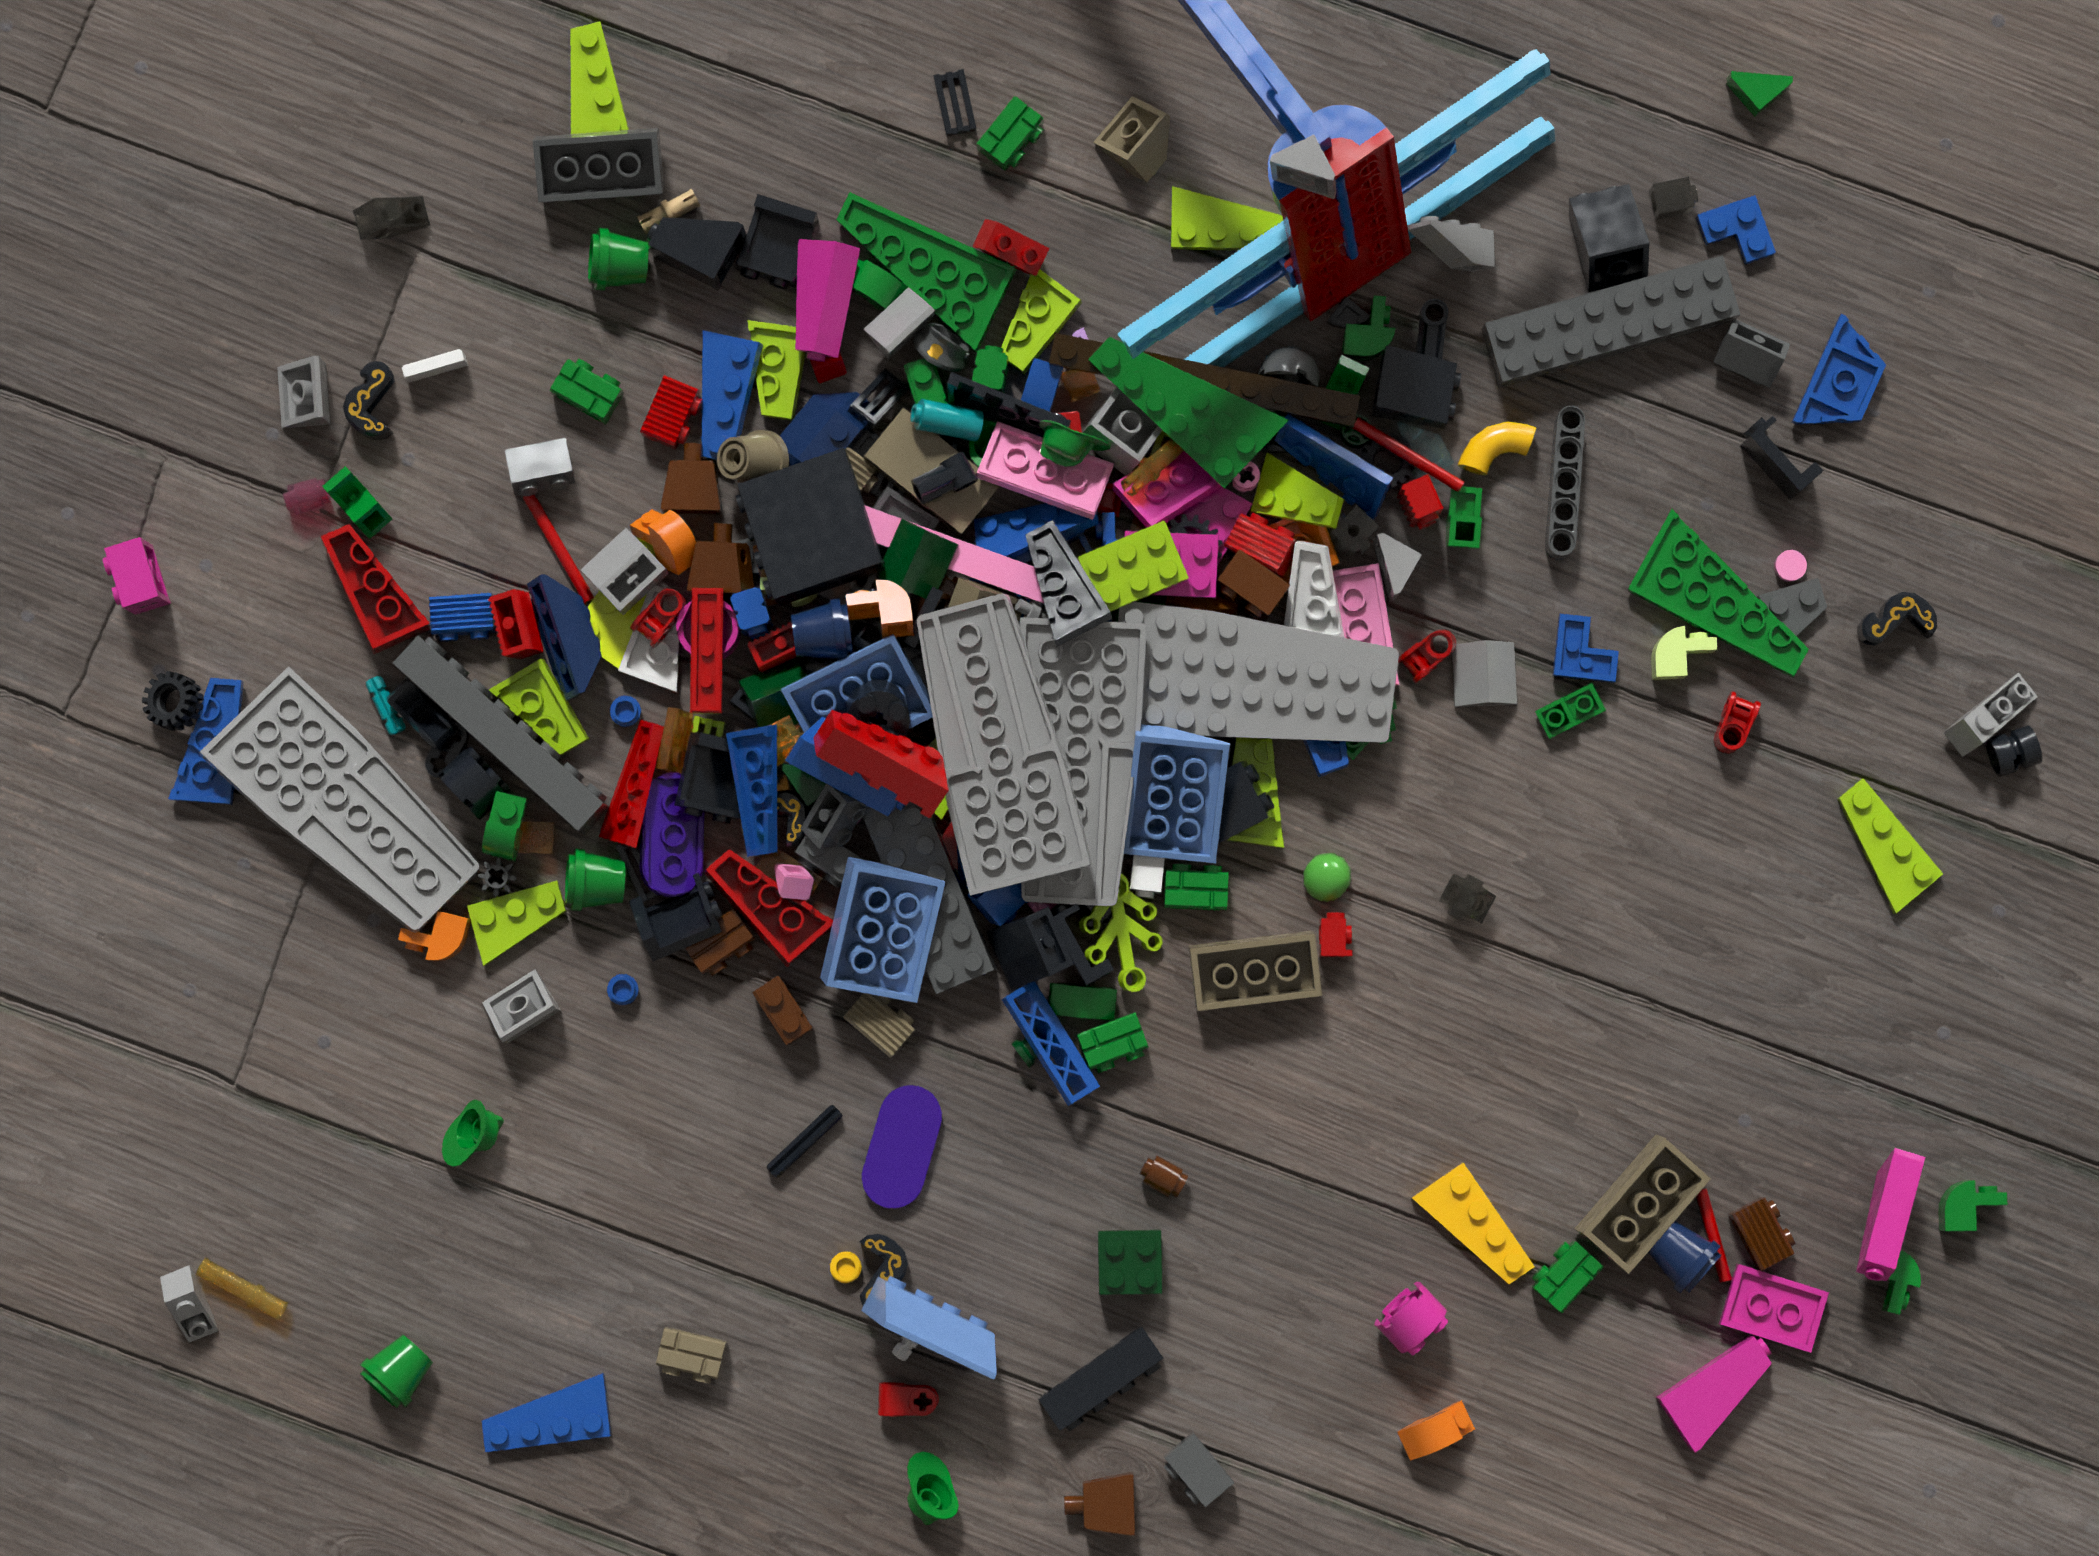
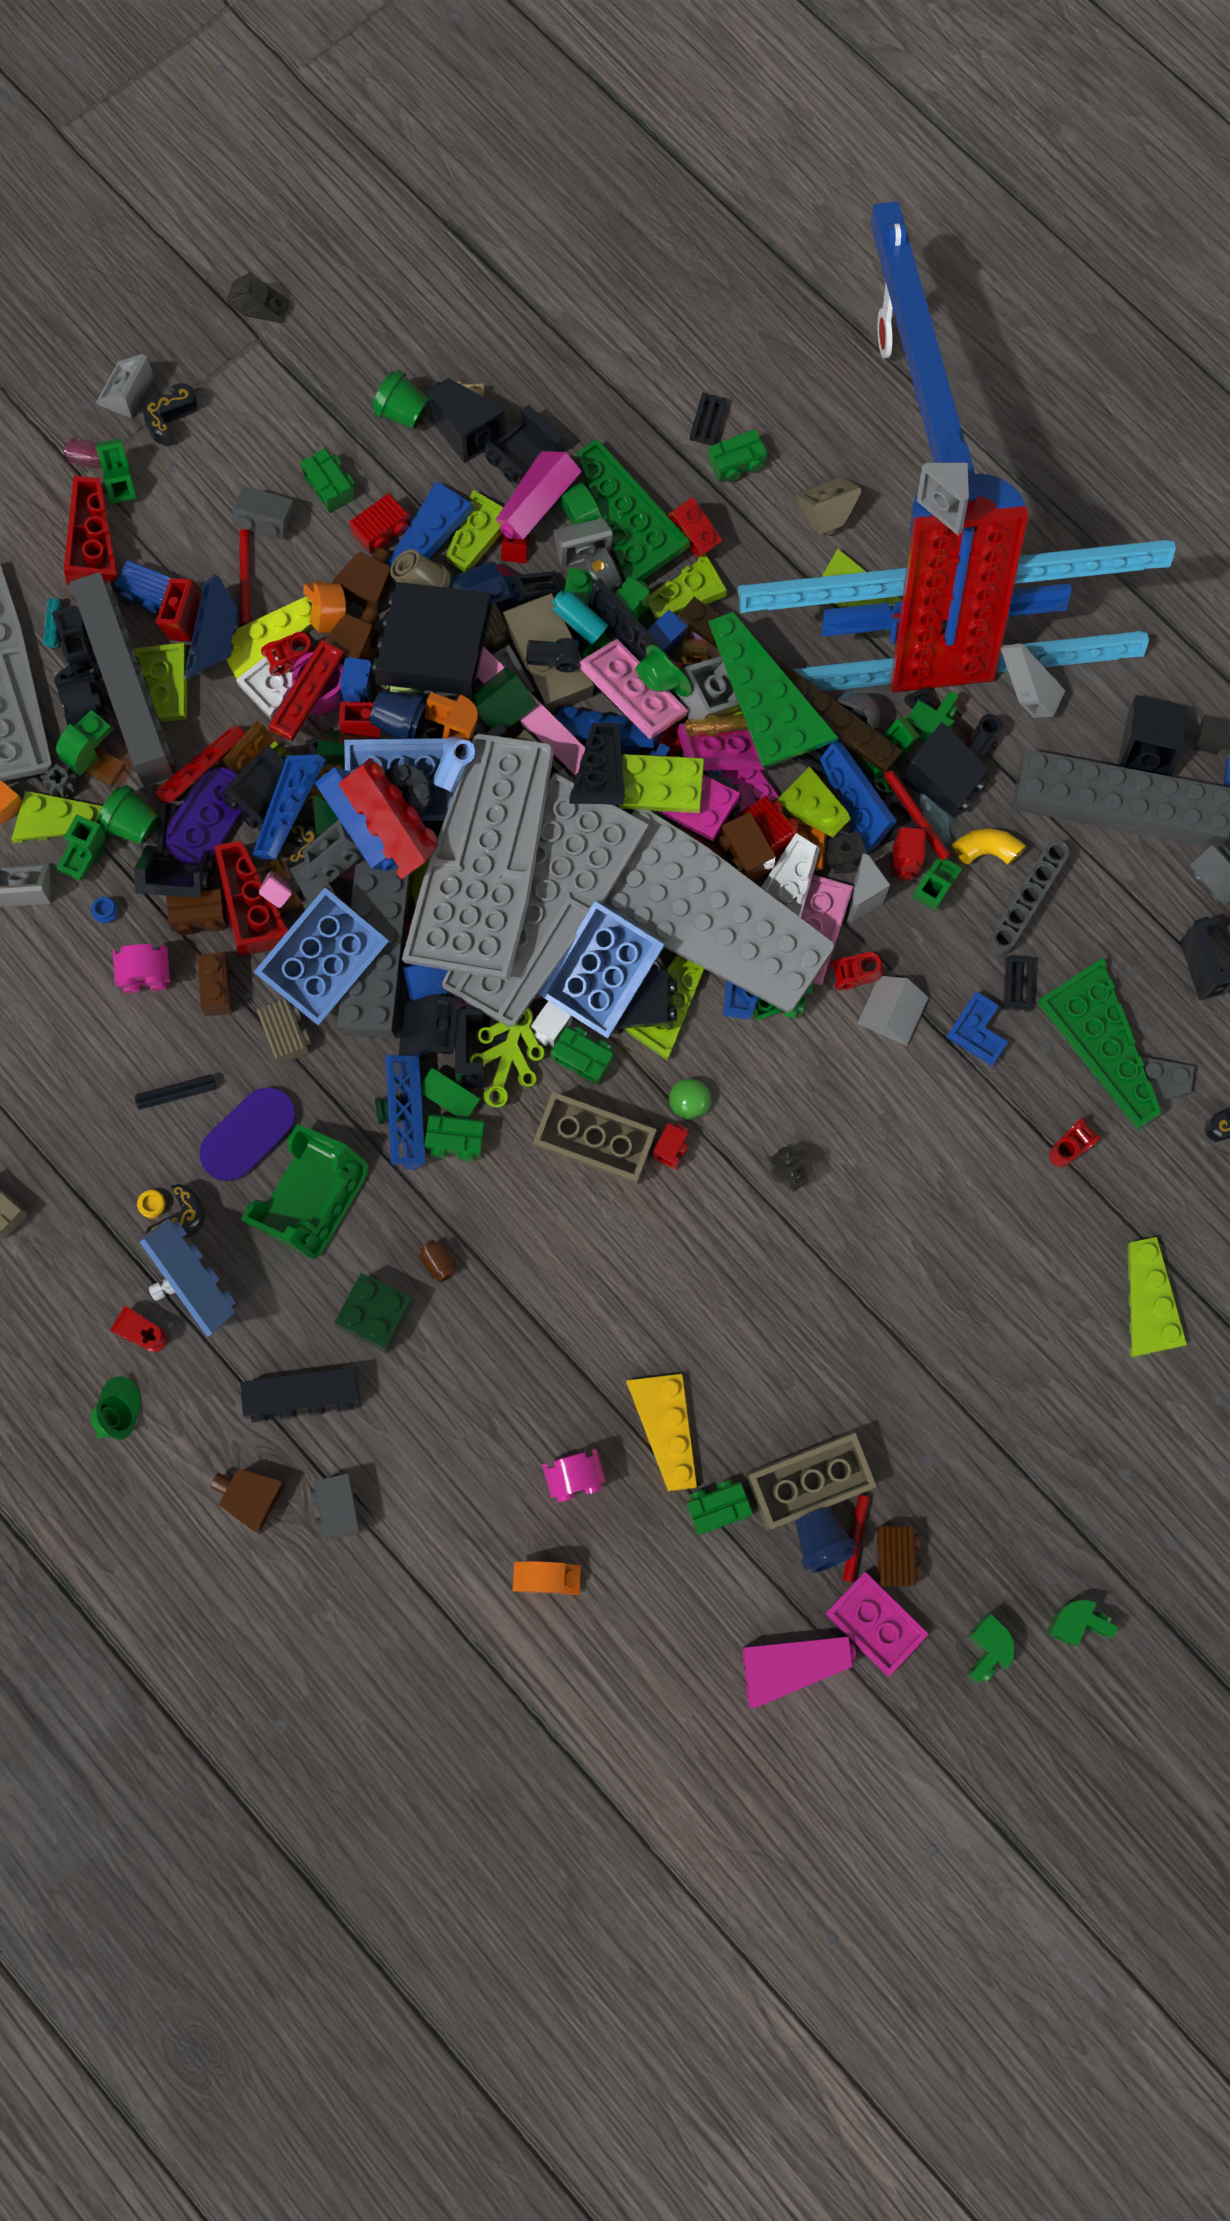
camera: 25 degrees right, 10 degrees down
white tile [402,349,468,383] -> none
dark grey brick [533,128,664,203] -> none
lime wing [570,21,629,134] -> none
light grey slope [581,528,669,615] -> none
blue plate [610,696,641,727] -> none
bright pink bush [1232,462,1260,493] -> none
green slope [1535,683,1607,739] -> none
yellowish green brick [1651,626,1717,680] -> none
bright pink tile [1774,550,1807,582] -> none
dark pink slope [1856,1148,1925,1281] -> none
none -> green brick [56,814,105,882]
none -> dark pink brick [112,944,170,993]
none -> green windscreen [240,1124,368,1259]
none -> light blue piece [431,736,475,793]
none -> black tile [1003,956,1034,1012]

